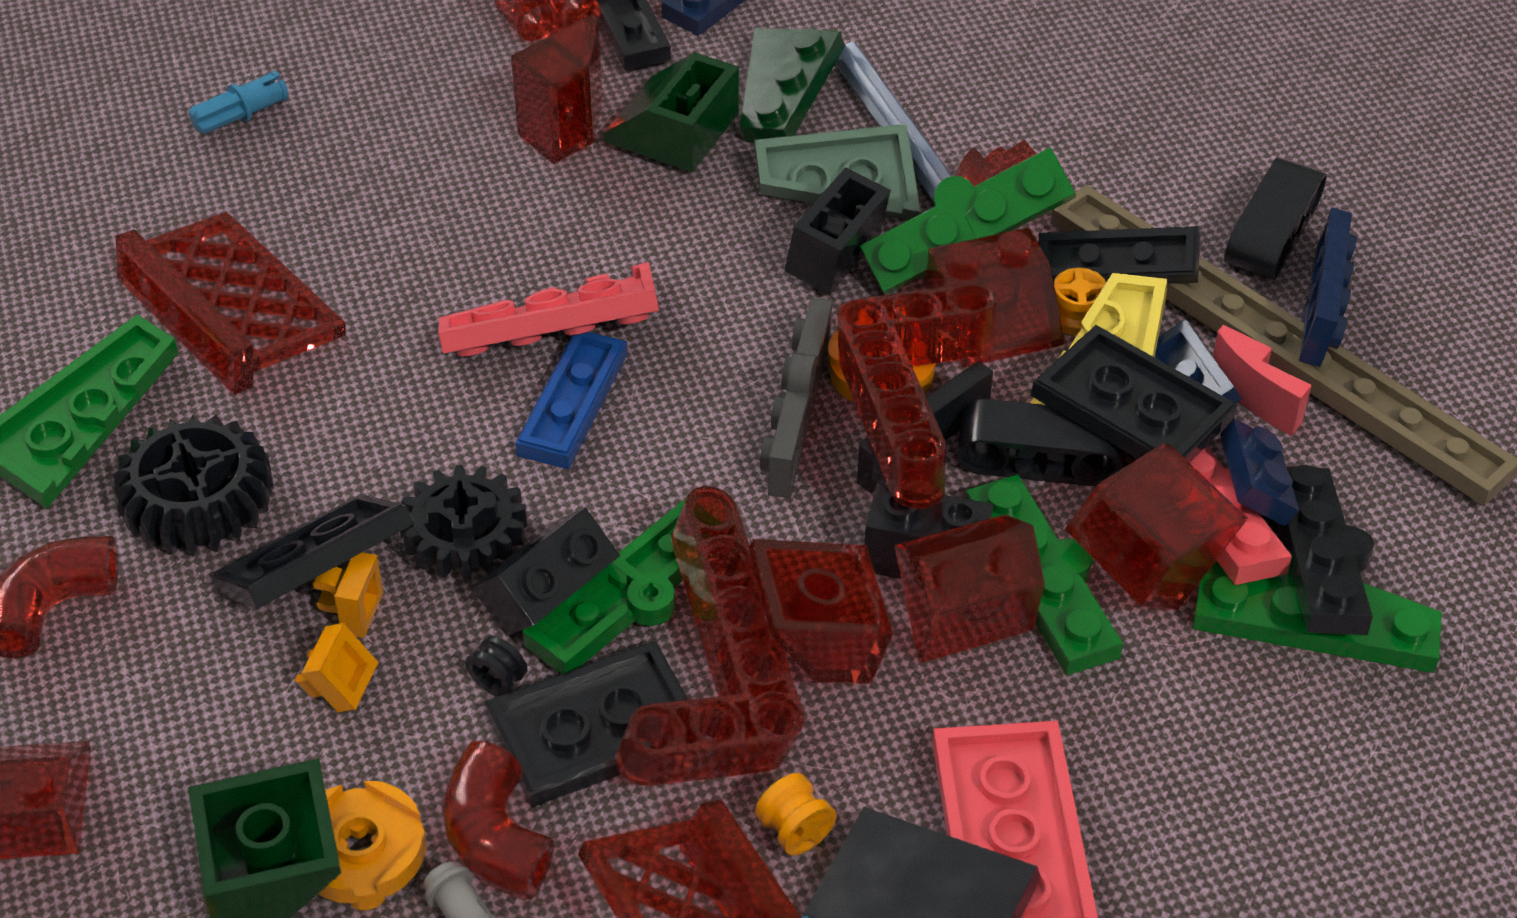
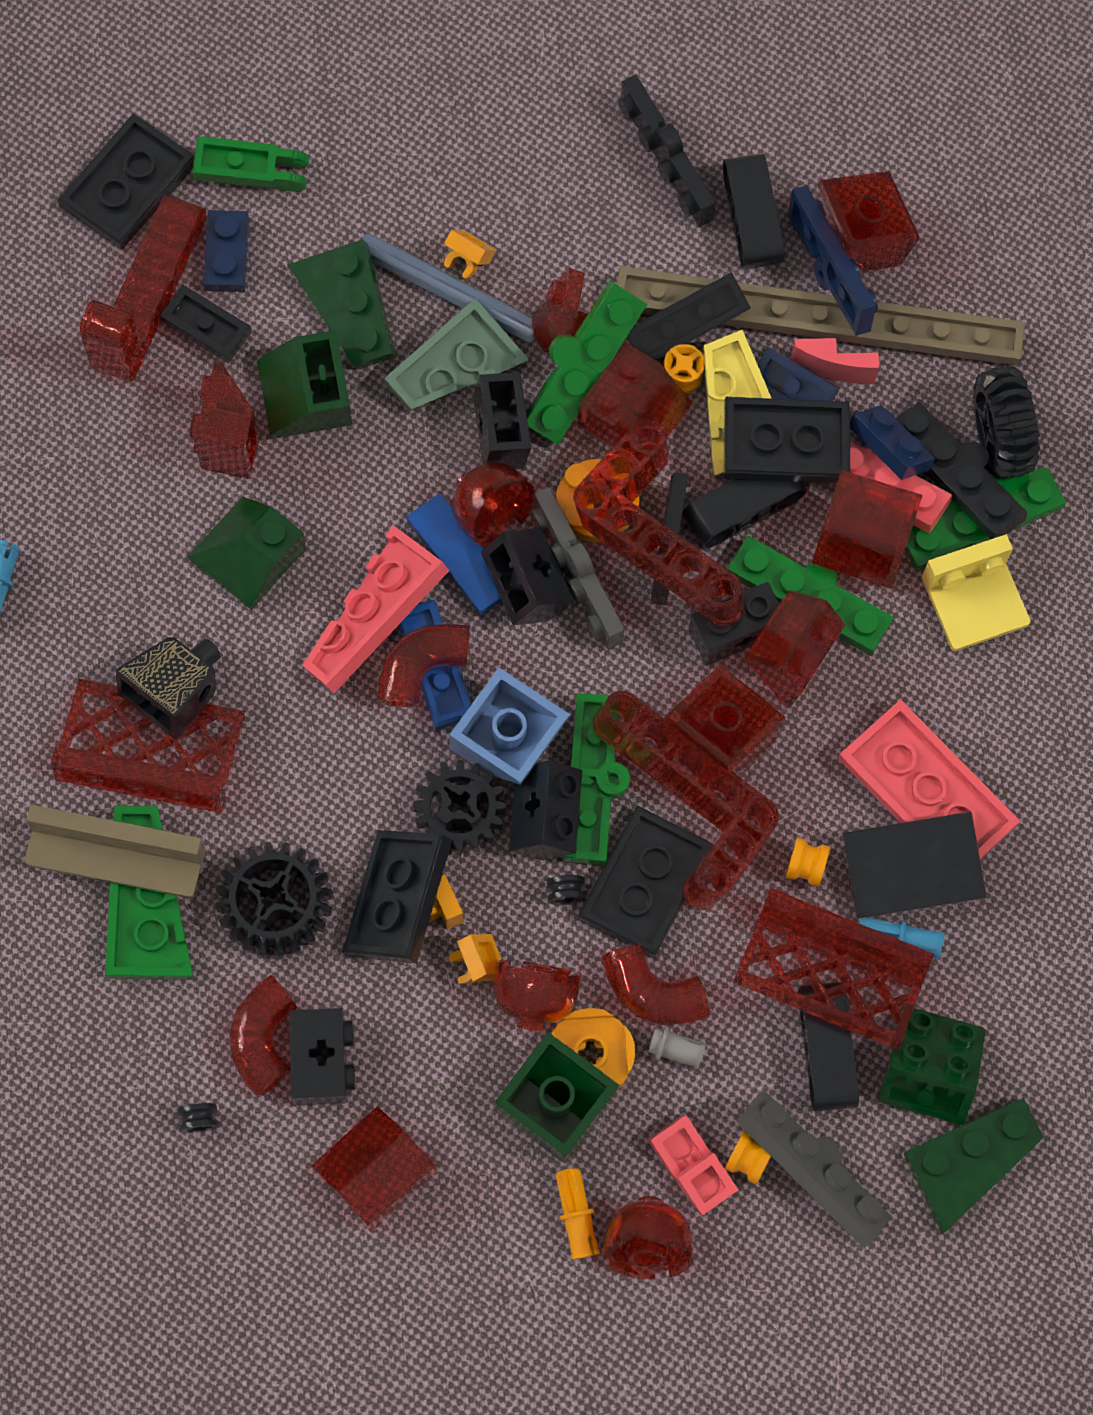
camera: 40 degrees left, 25 degrees up
none -> dark tan panel [24,804,206,898]
none -> black torso [116,637,221,740]
none -> dark green slope [188,497,306,610]
none -> black brick [289,1008,355,1106]
none -> clear red cylinder [377,624,470,707]
none -> blue tile [406,493,502,616]
none -> light orange tile [444,229,497,279]
none -> medium blue slope [449,668,570,785]
none -> clear red cylinder [451,462,535,548]
none -> black brick [481,528,574,626]
none -> clear red cylinder [493,960,582,1031]
none -> black hinge [618,74,716,227]
none -> clear red slope [817,171,920,271]
none -> light yellow bracket [921,534,1030,651]
none -> black gear [972,366,1040,479]

